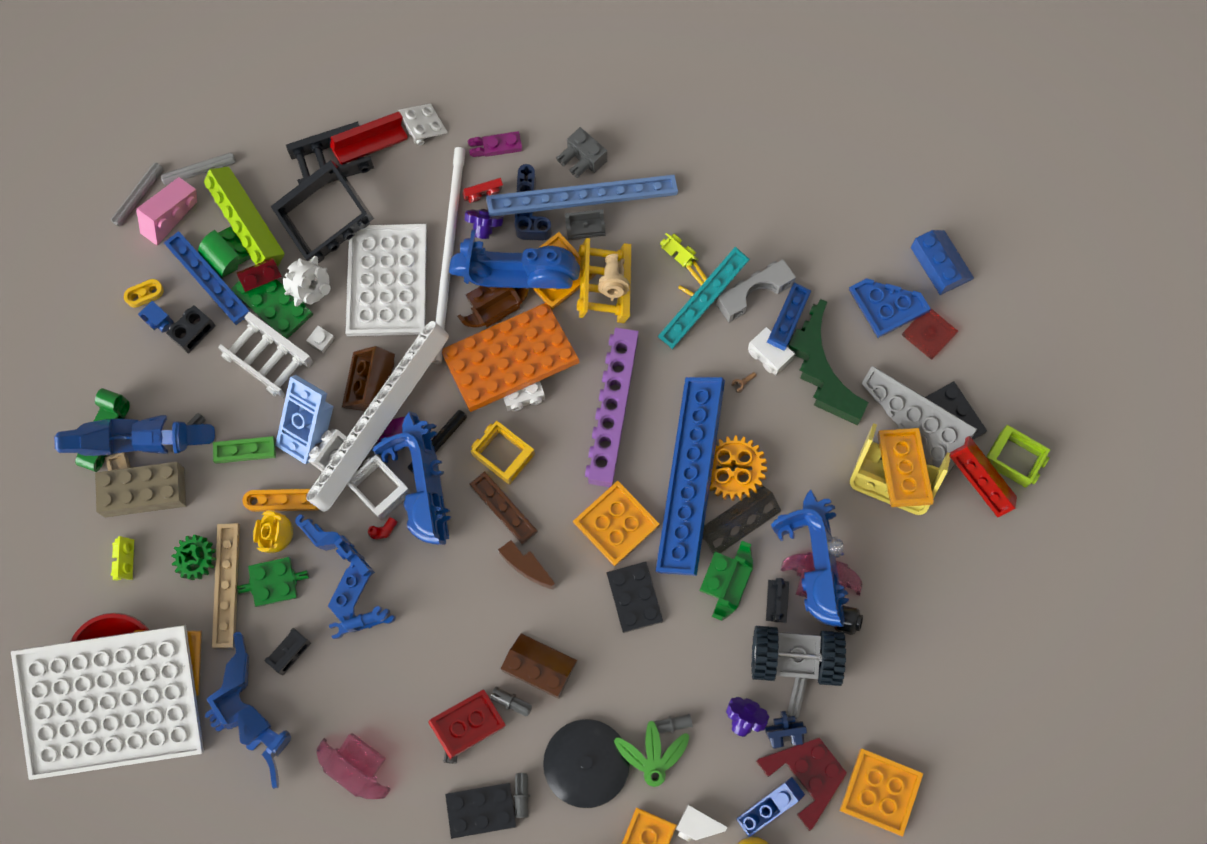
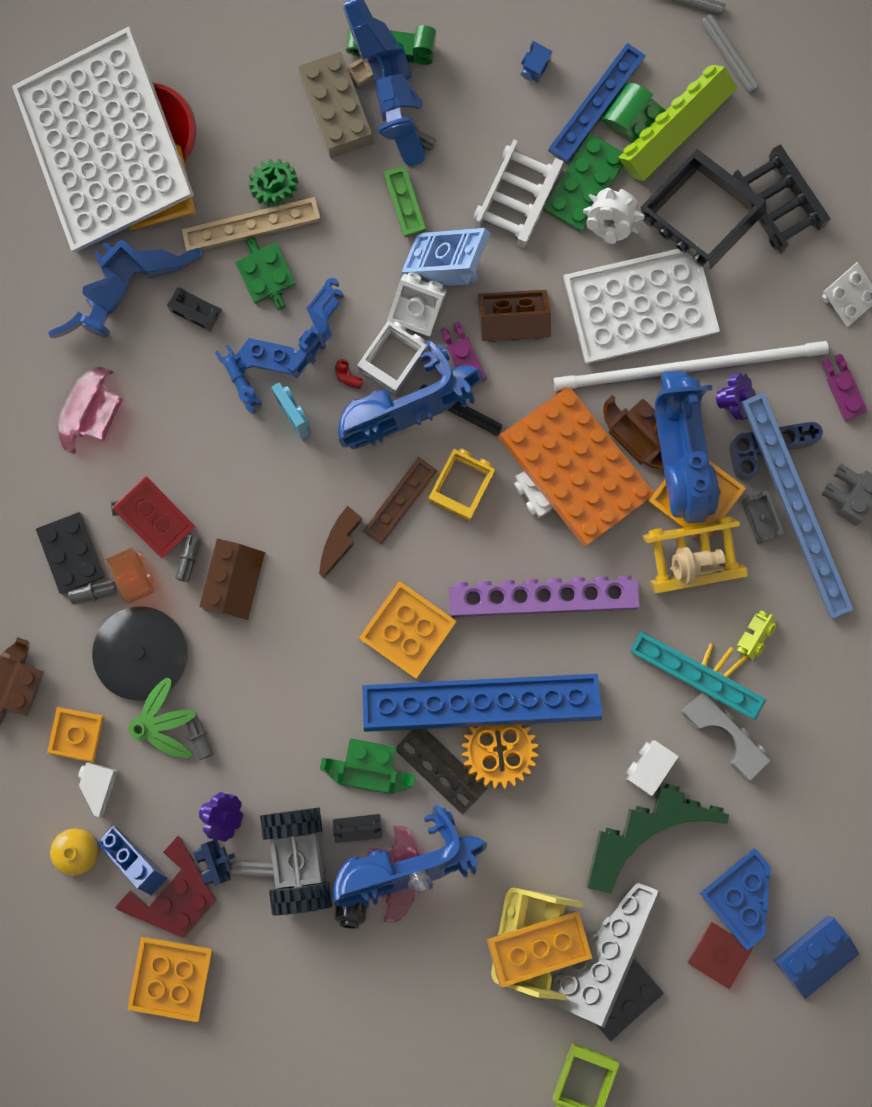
camera: 75 degrees right, 10 degrees up
neon yellow hinge [111,536,134,580] -> none
yellow plate [123,279,164,308] -> none
bright pink wedge [136,177,197,246] -> none
black brick [166,305,216,354] -> none
dark red plate [237,258,282,292] -> none
light orange plate [242,489,320,512] -> none
yellow cylinder [253,511,293,553] -> none
white beam [306,321,449,512] -> none
white plate [306,326,335,353] -> none
red panel [330,111,408,165] -> none
red plate [462,178,503,203] -> none
black plate [606,562,663,633] -> none
medium nougat hand [732,372,757,393] -> none
blue tile [767,282,811,351] -> none
red panel [950,436,1017,517] -> none
none -> clear orange brick [106,548,155,604]
none -> medium azure plate [271,382,310,440]

